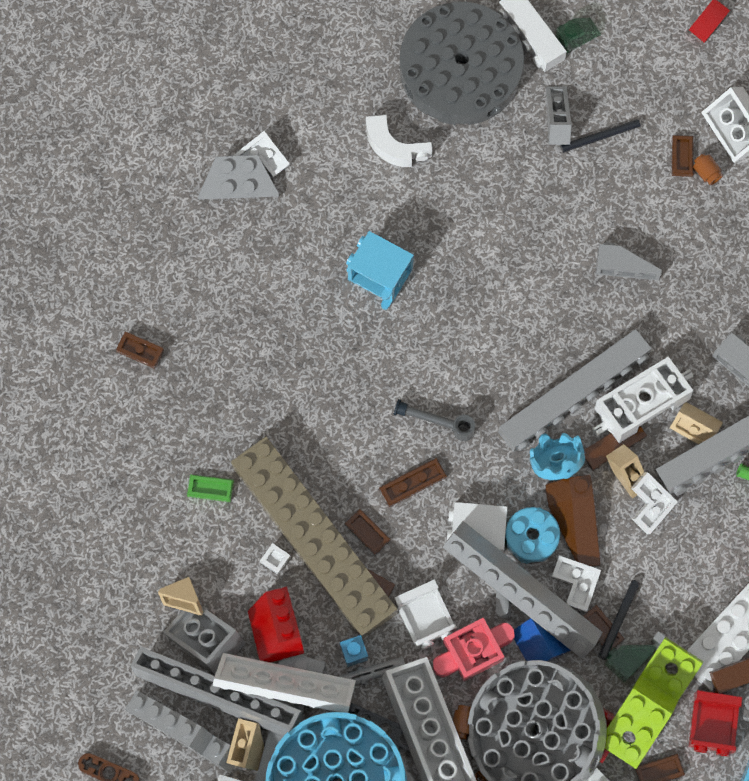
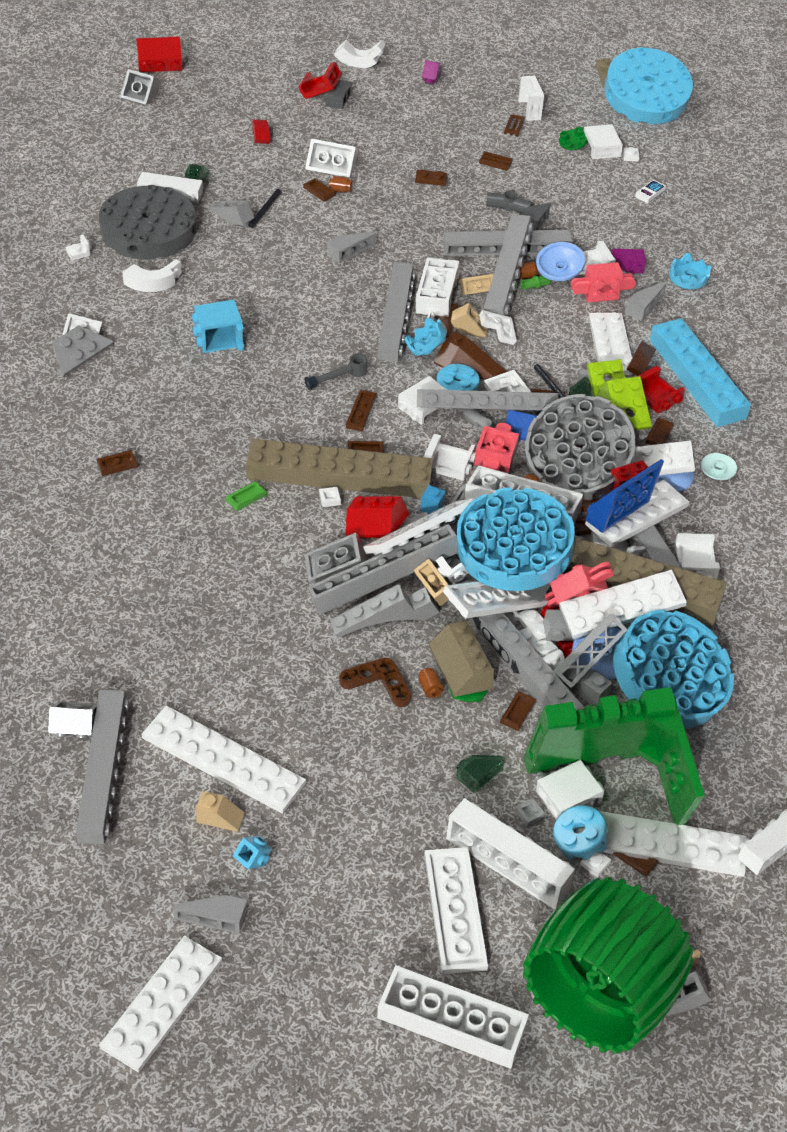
camera: 50 degrees left, 25 degrees down
tan slope [158,577,203,616] -> none
none -> white bracket [65,235,92,261]
none -> white bracket [435,556,468,585]

